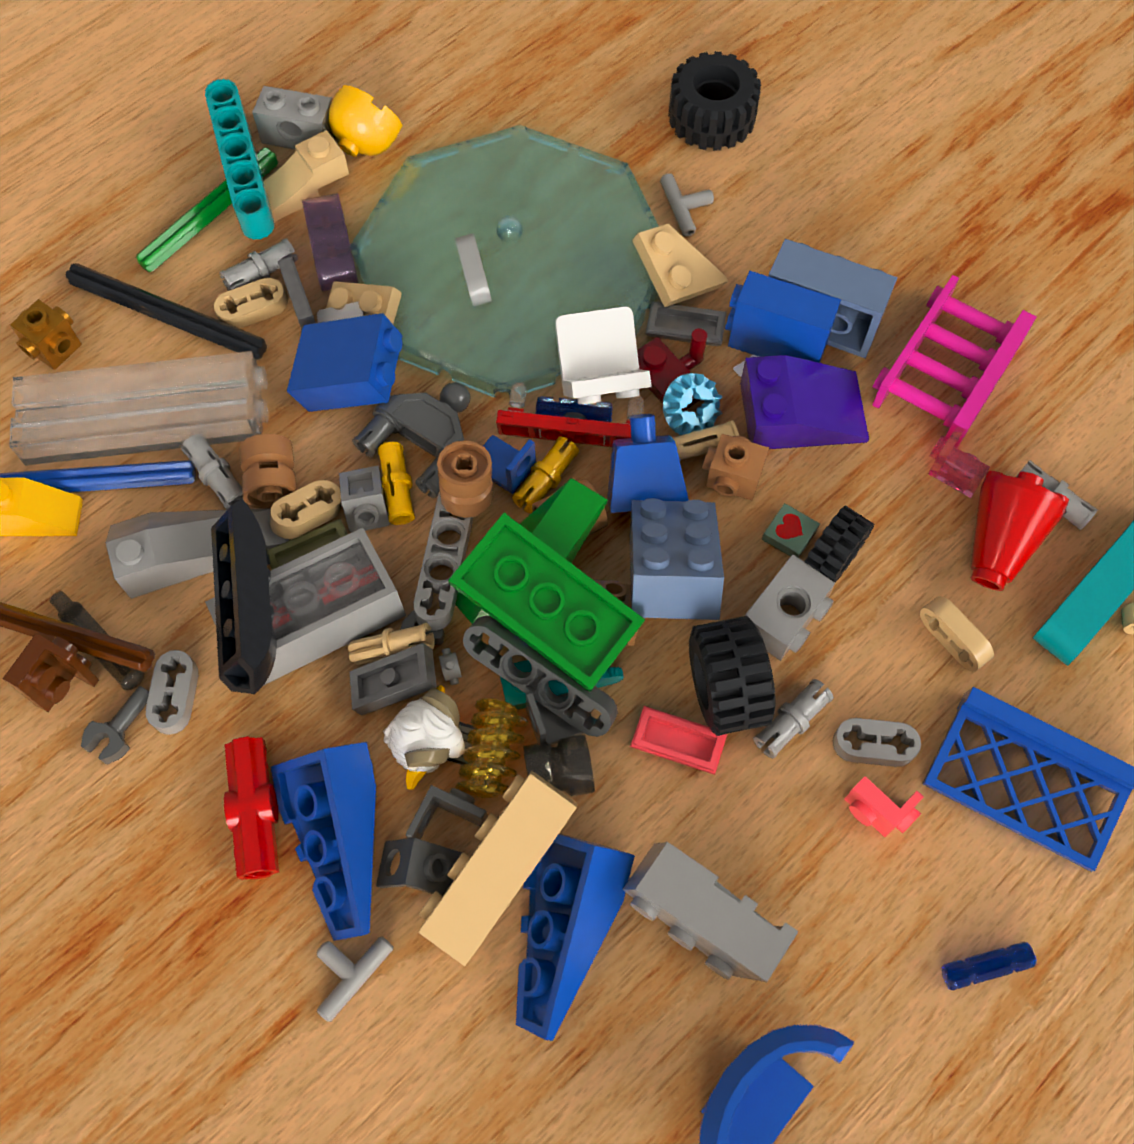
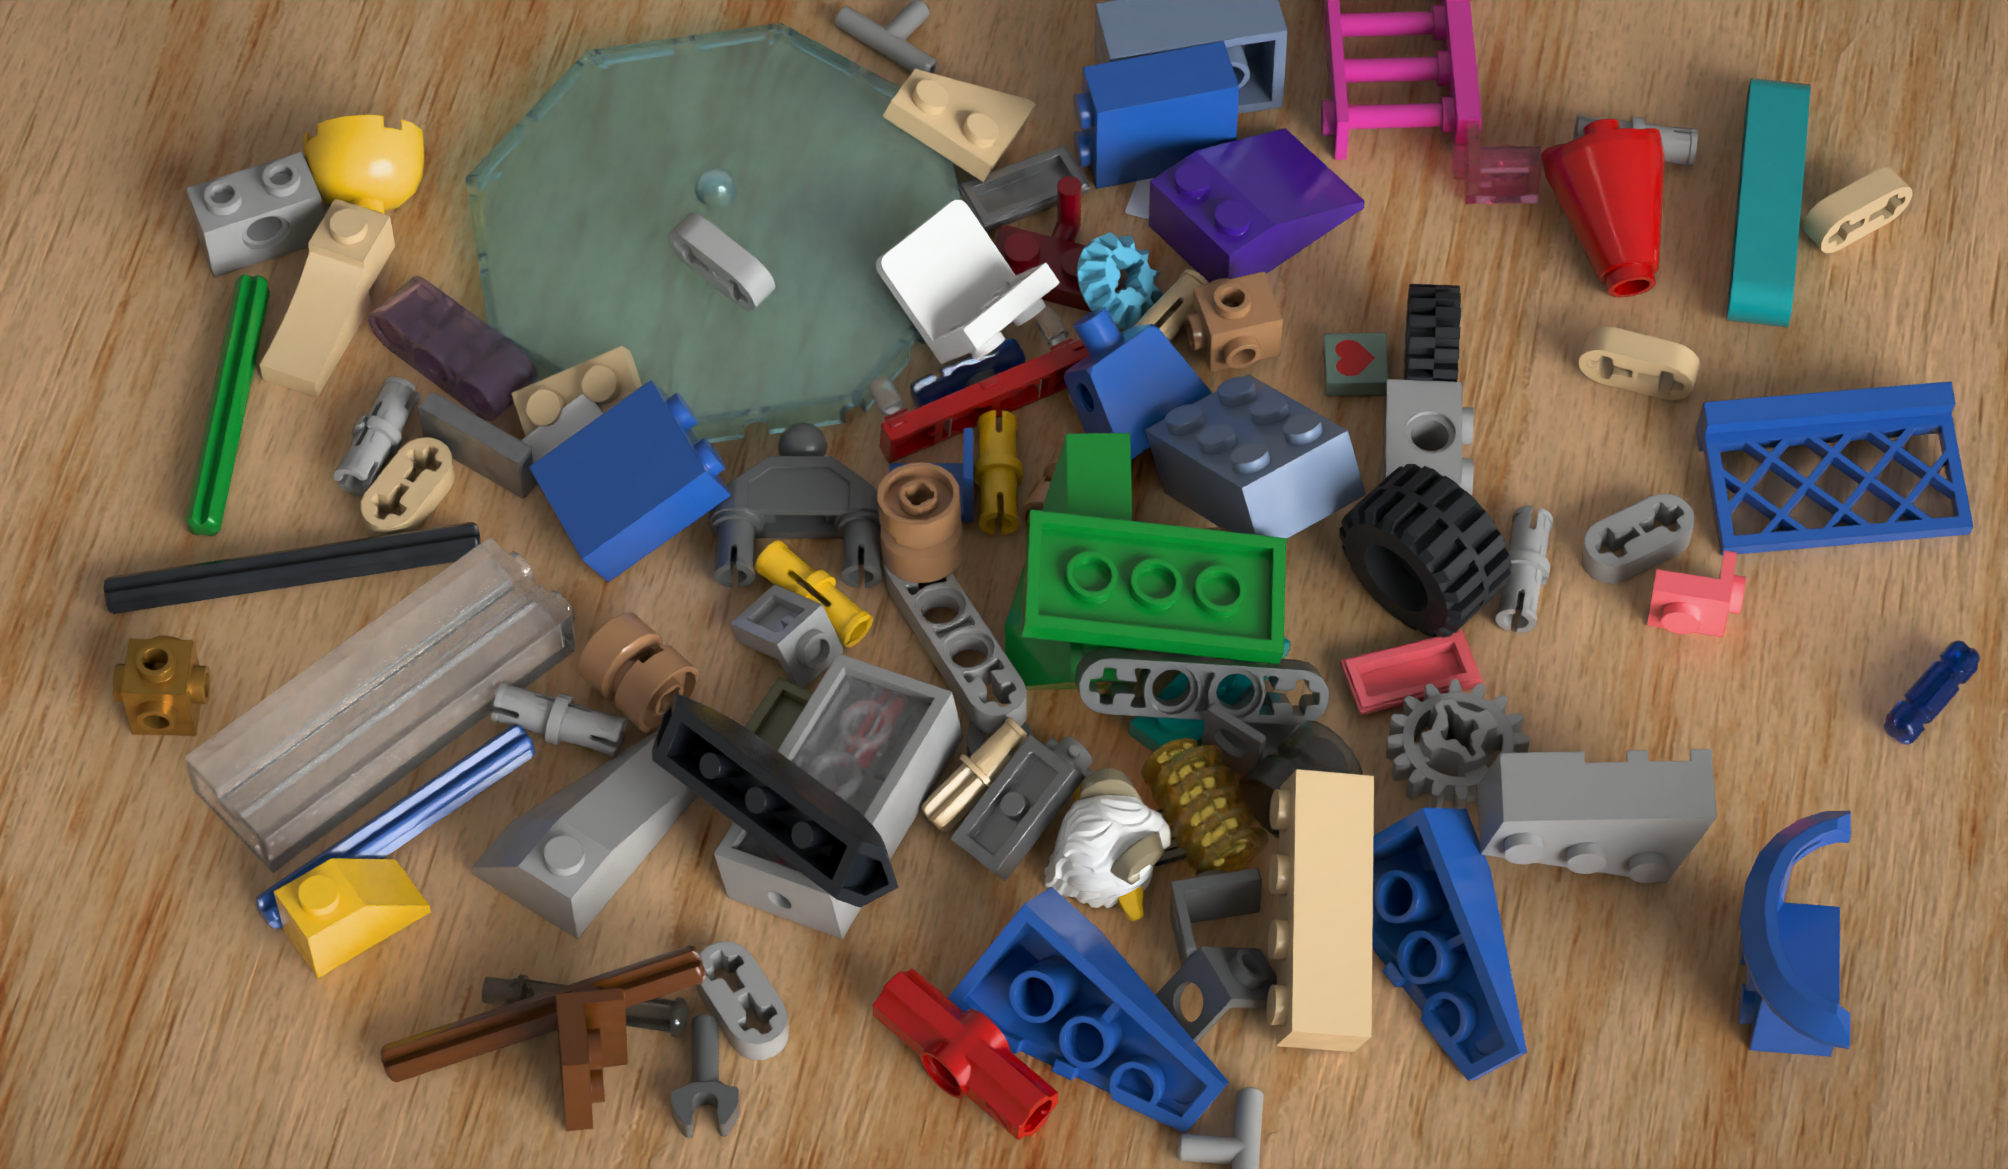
camera: 35 degrees left, 10 degrees down
teal beam [205,79,274,240] -> none
tan beam [270,480,341,539] -> none
none -> light grey gear [1386,679,1529,809]

